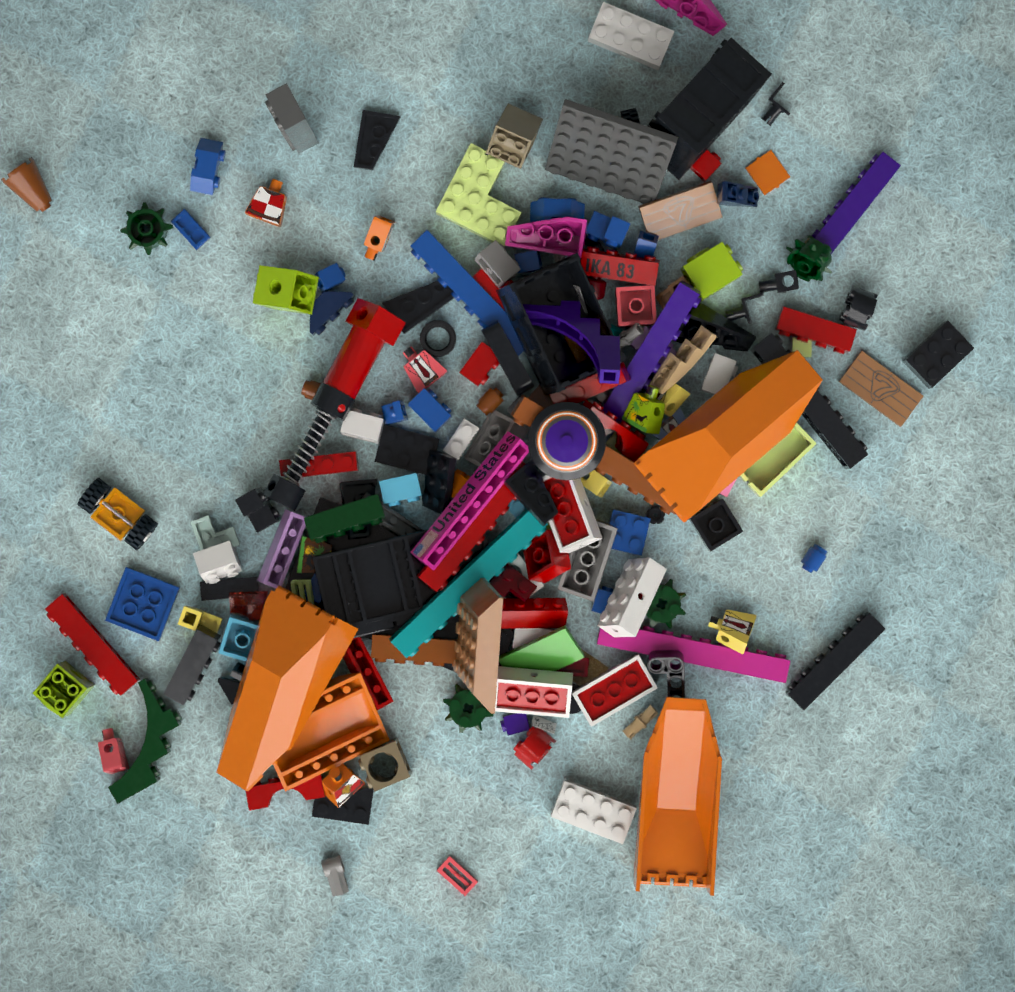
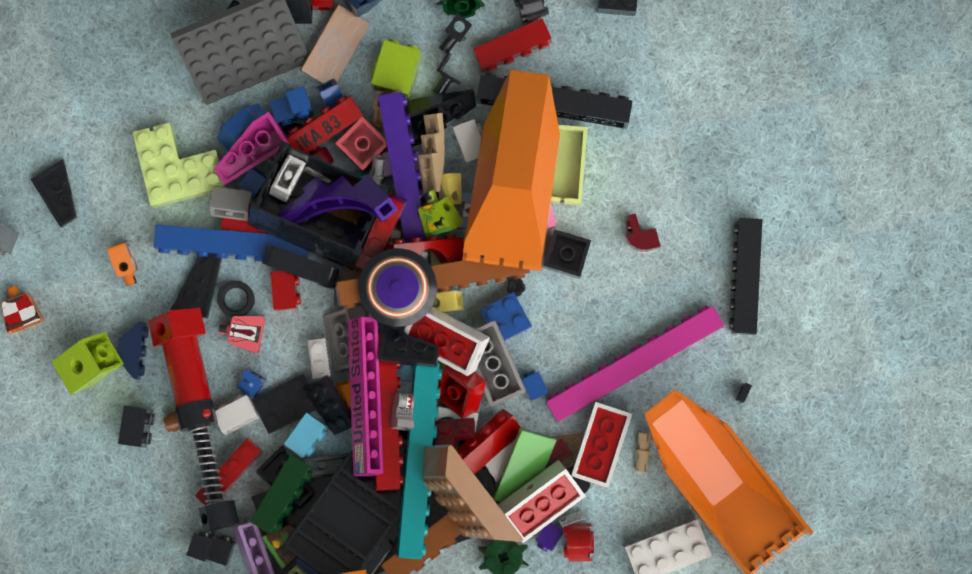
camera: 40 degrees left, 5 degrees down
blue brick [315,263,346,293] -> none
blue brick [408,388,452,433] -> none
dark orange brick [476,387,504,416] -> none
dark tan brick [486,103,543,169] -> none
white brick [597,557,667,637] -> none
dark green brick [646,579,686,628] -> none
black beam [647,650,685,698] -> none
light yellow torso [708,610,756,654] -> none
yellowish green tile [792,337,812,357] -> none
blue brick [801,544,827,573] -> none
medium nougat tile [839,351,923,427] -> none
none -> black brick [118,405,155,448]
none -> white brick [269,155,306,202]
none -> light grey leg [390,392,414,431]
none -> dark red brick [625,213,661,252]
none -> black tile [736,383,752,404]

